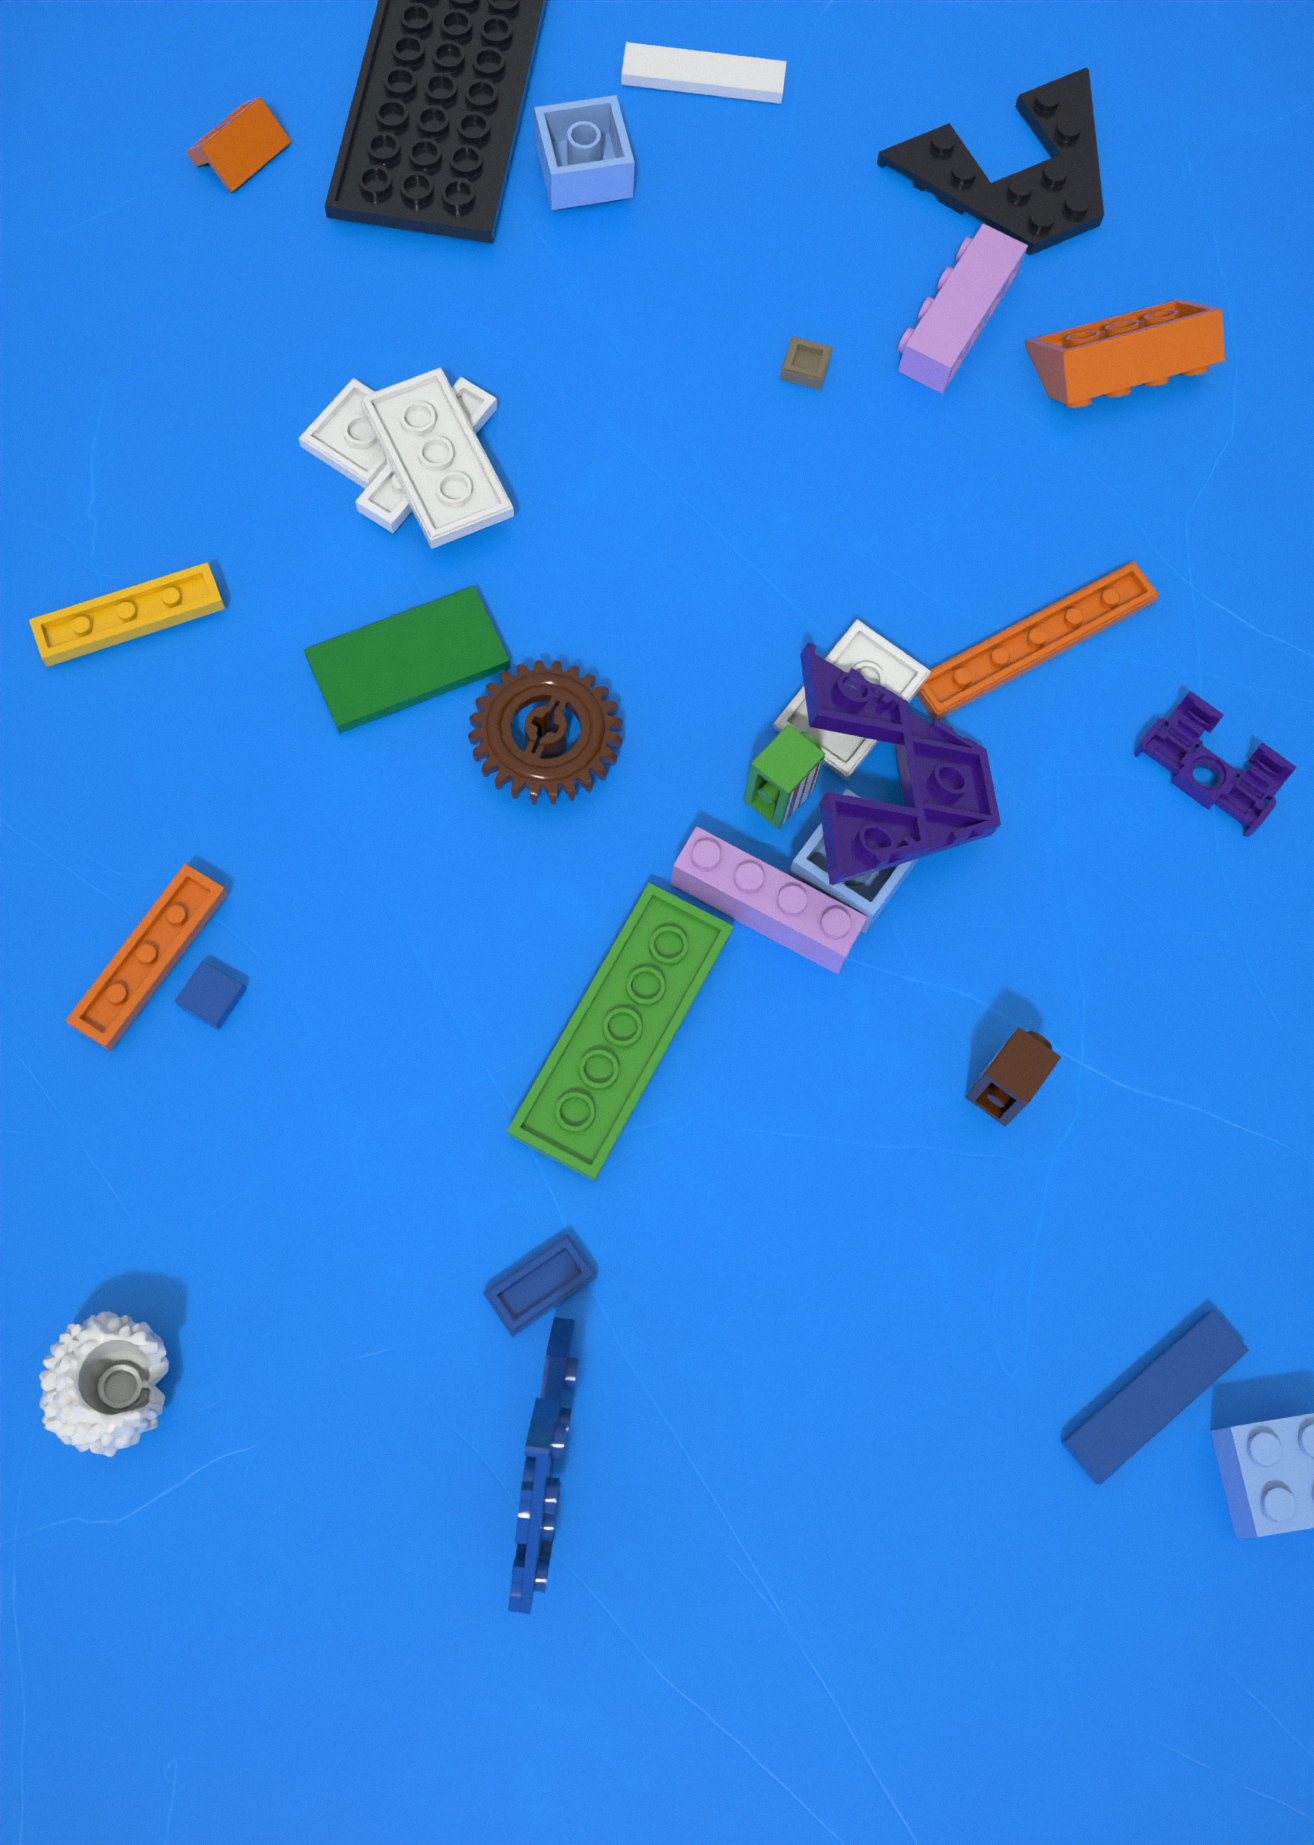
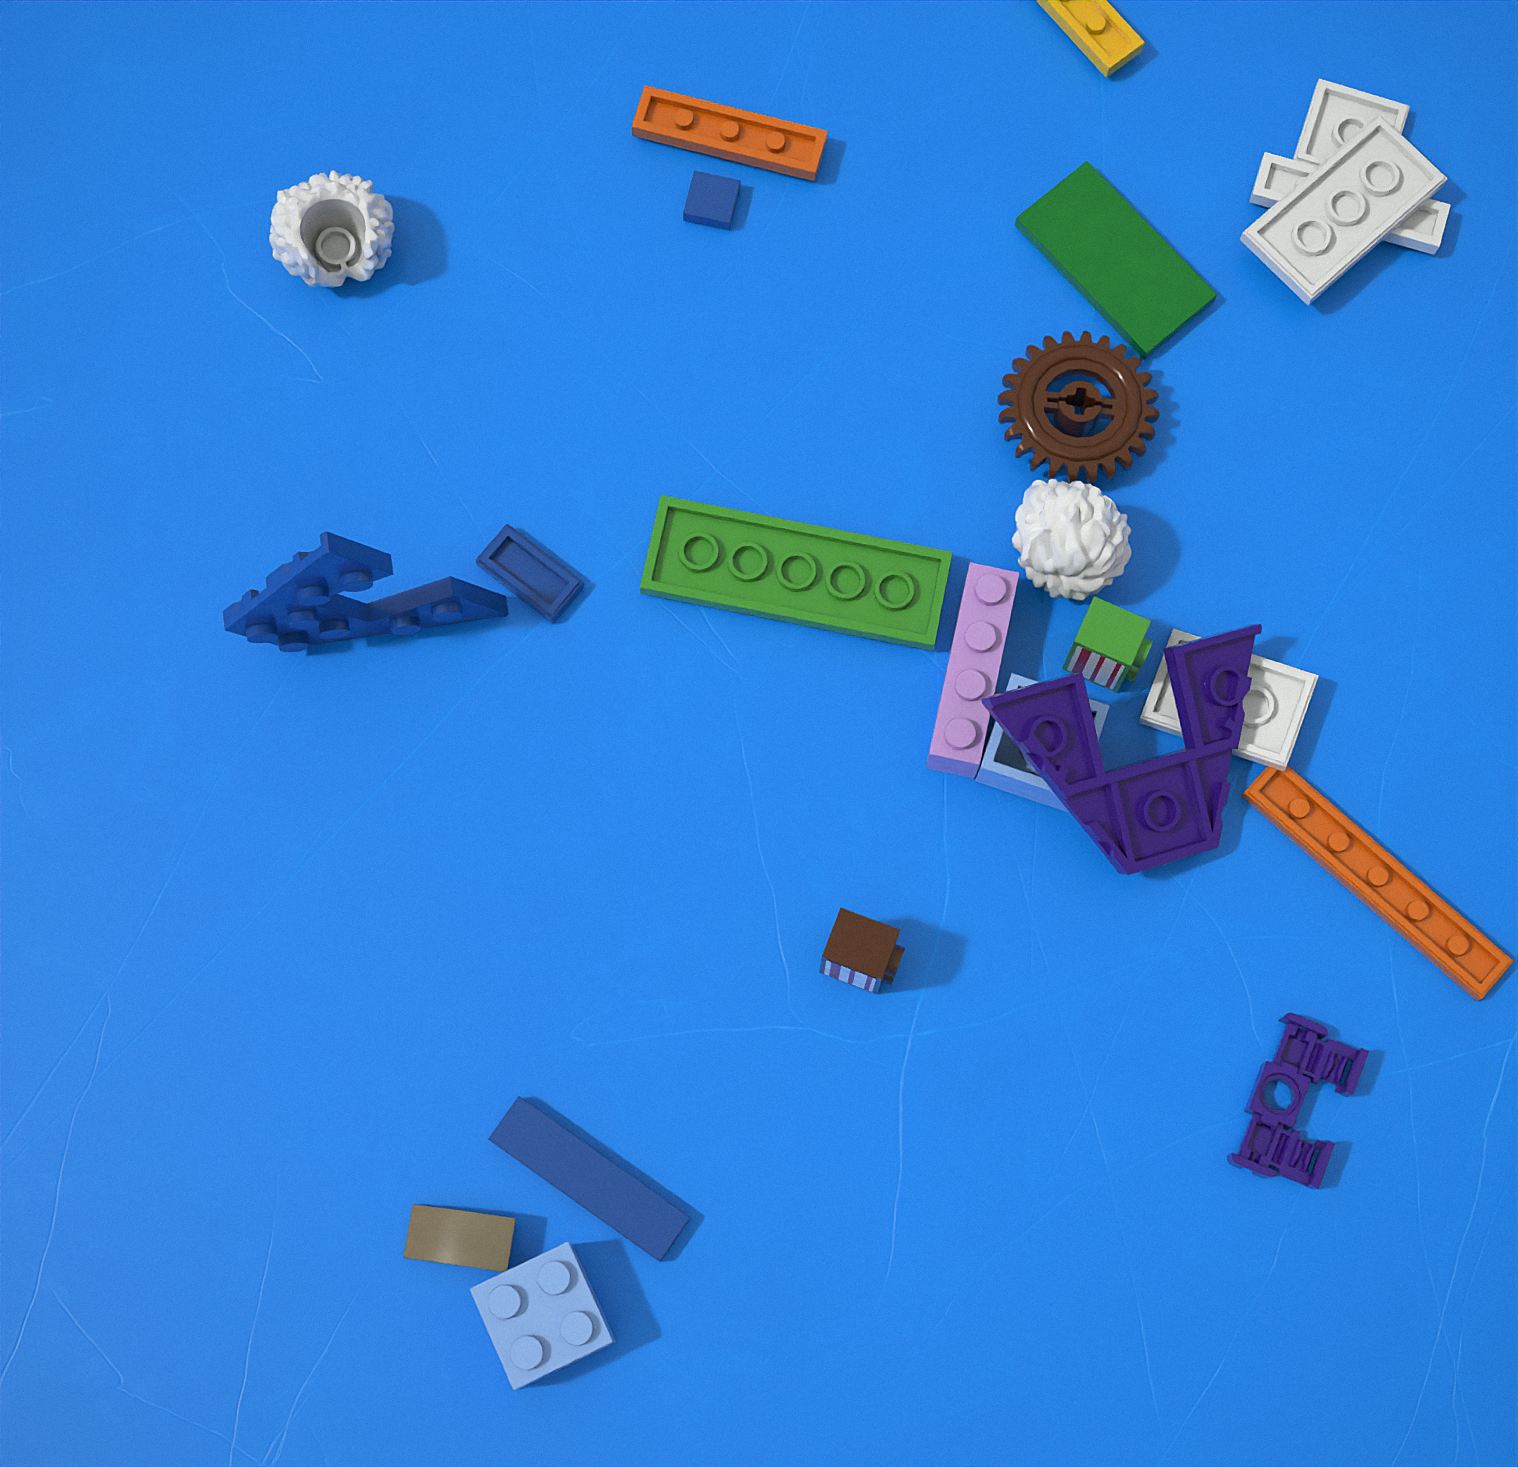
camera: 80 degrees right, 5 degrees up
none -> dark tan slope [403,1204,516,1272]
none -> white hair [1011,479,1132,600]

